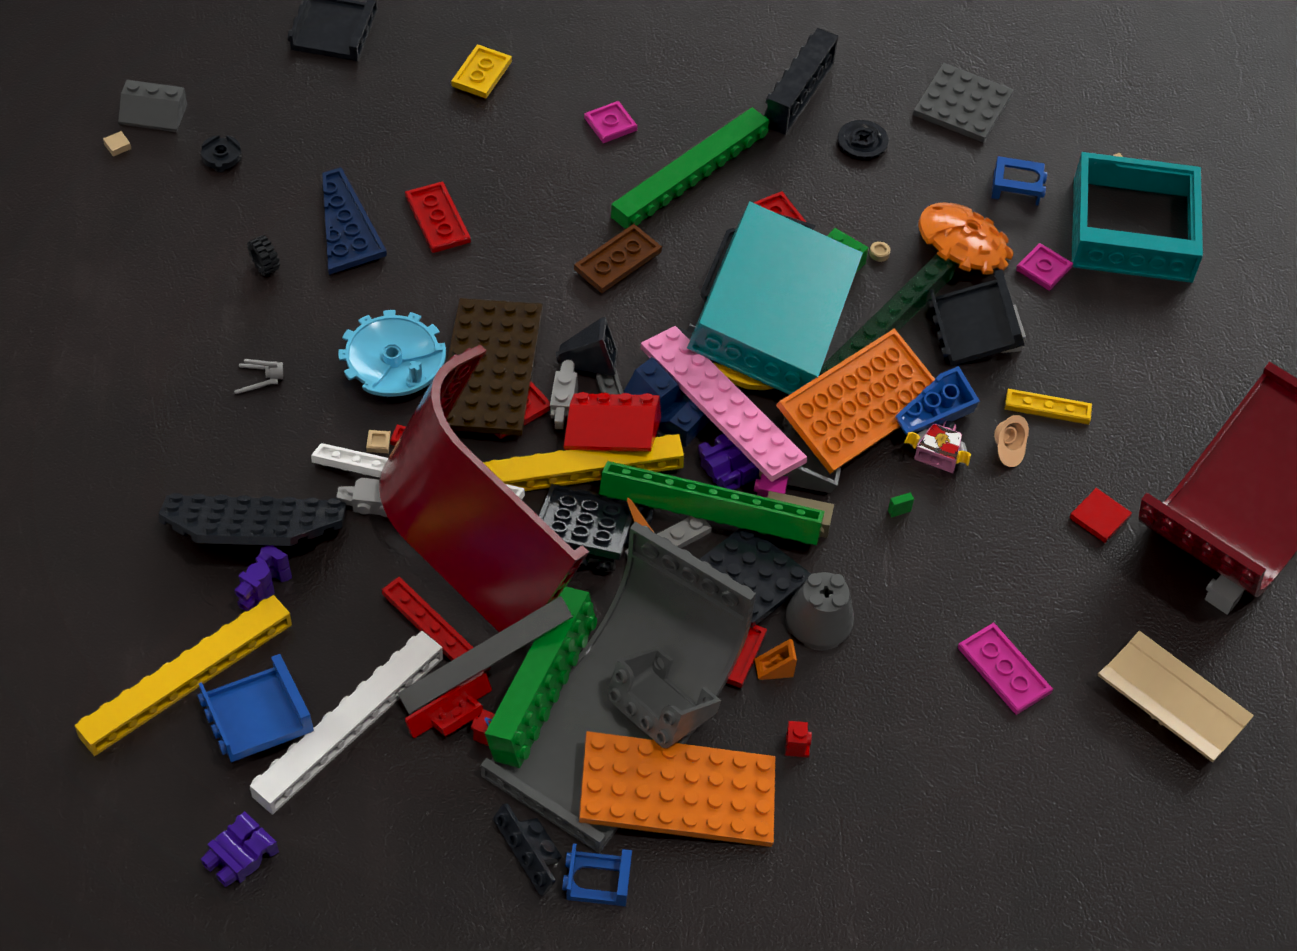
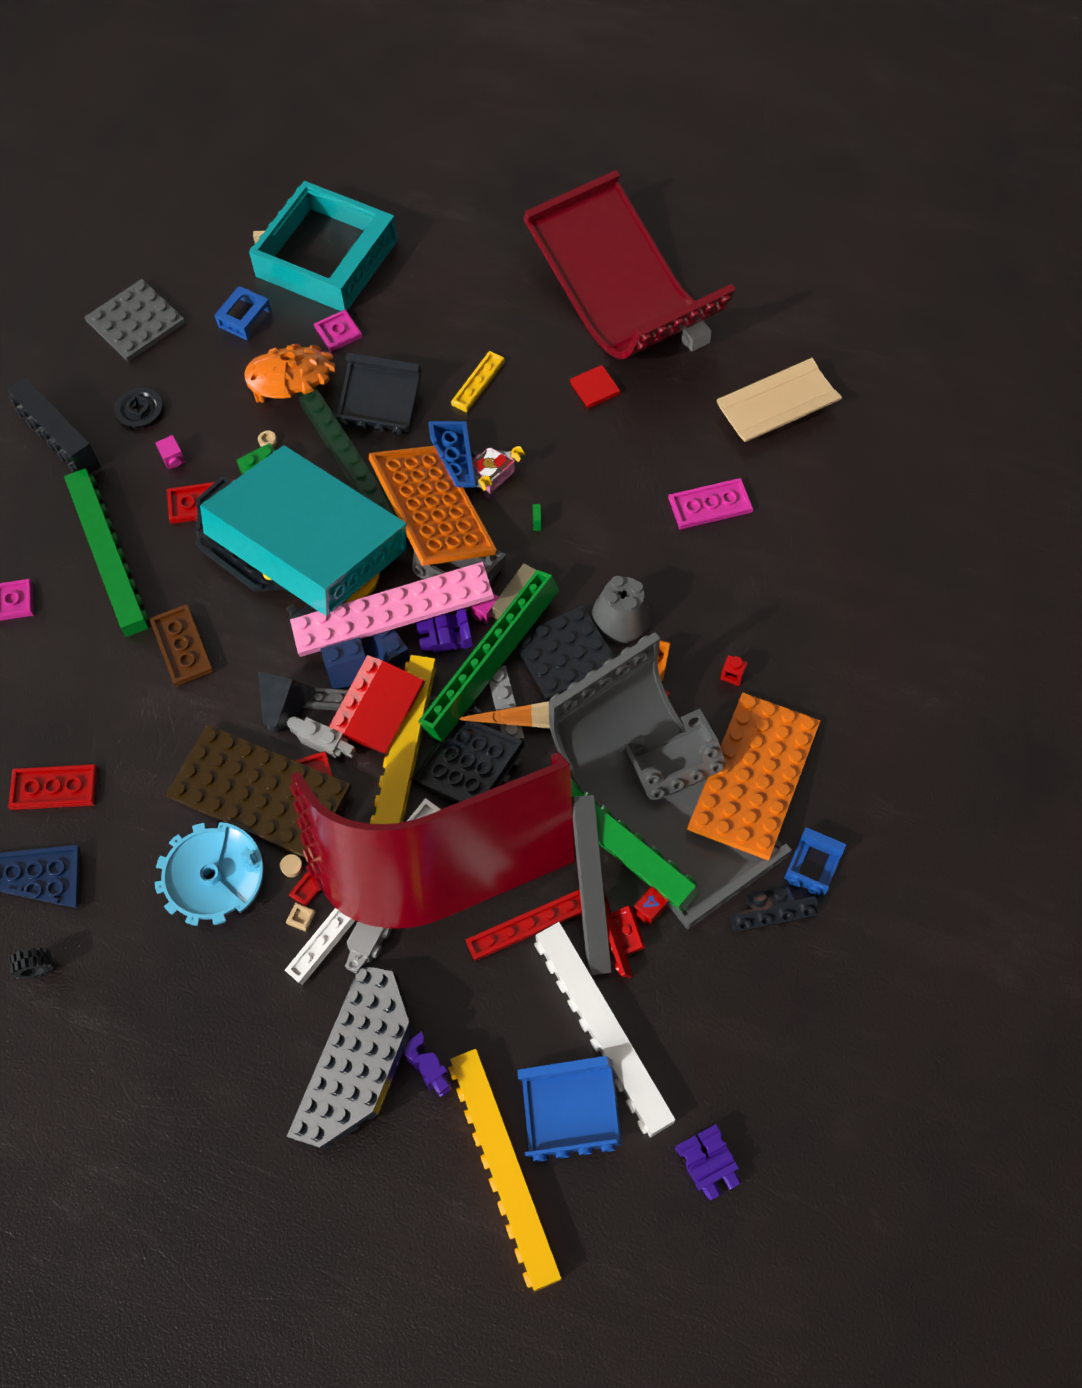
camera: 65 degrees left, 10 degrees up
light grey plant [234,359,283,394] -> none
light nougat piece [994,415,1029,467] -> none
none -> dark pink brick [156,435,185,470]

